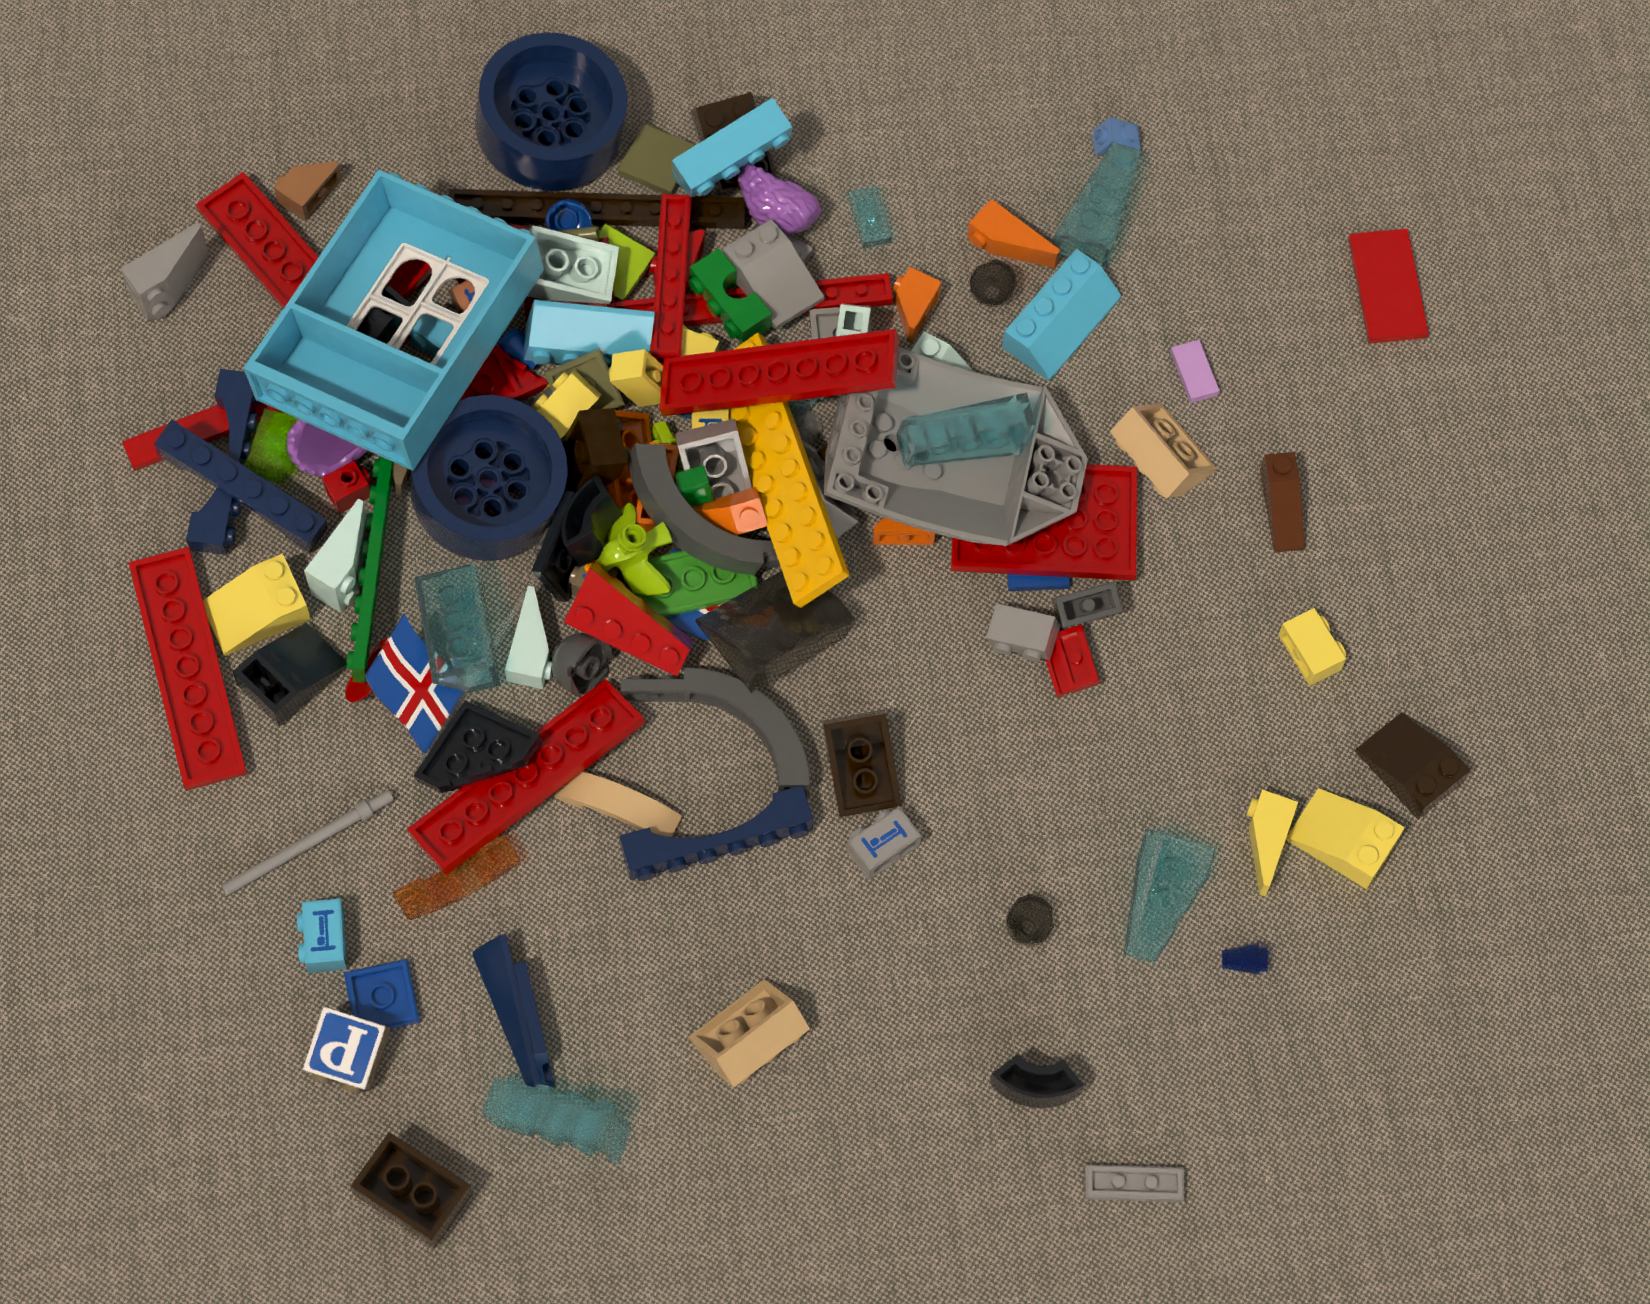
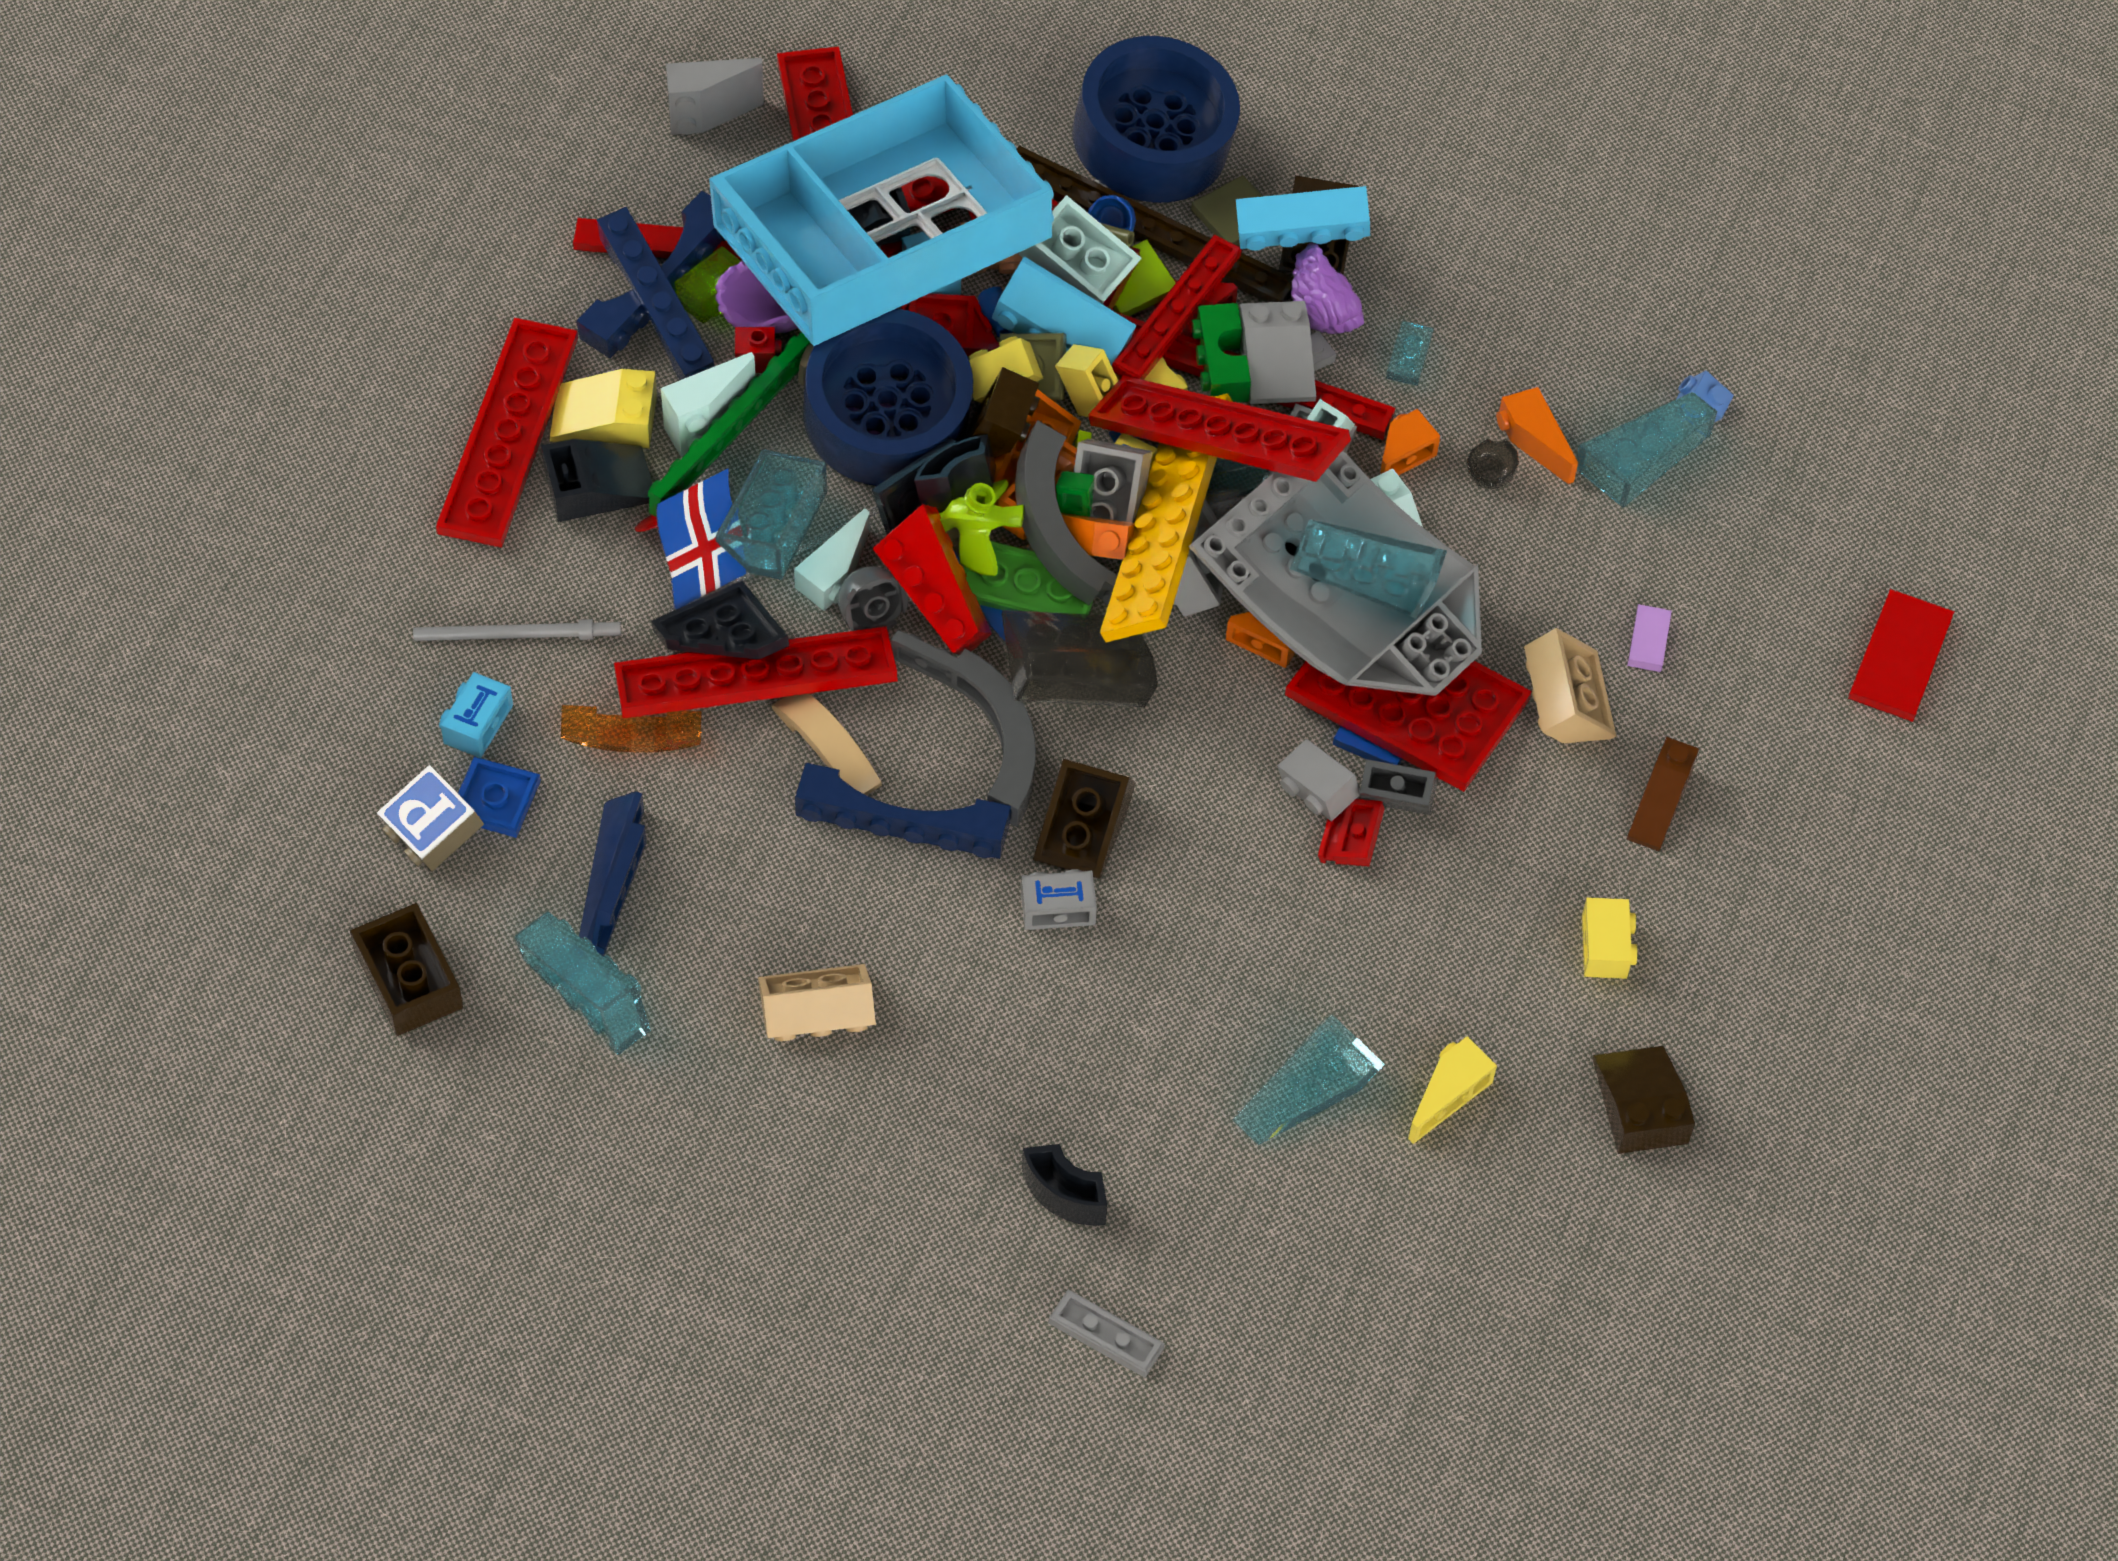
camera: 30 degrees right, 10 degrees down
medium nougat slope [274,161,342,221] -> none
medium azure slope [1002,248,1121,381] -> none
clear smoke hair [1005,894,1054,947] -> none
clear blue cone [1222,943,1268,975] -> none
light yellow slope [1286,788,1405,889] -> none

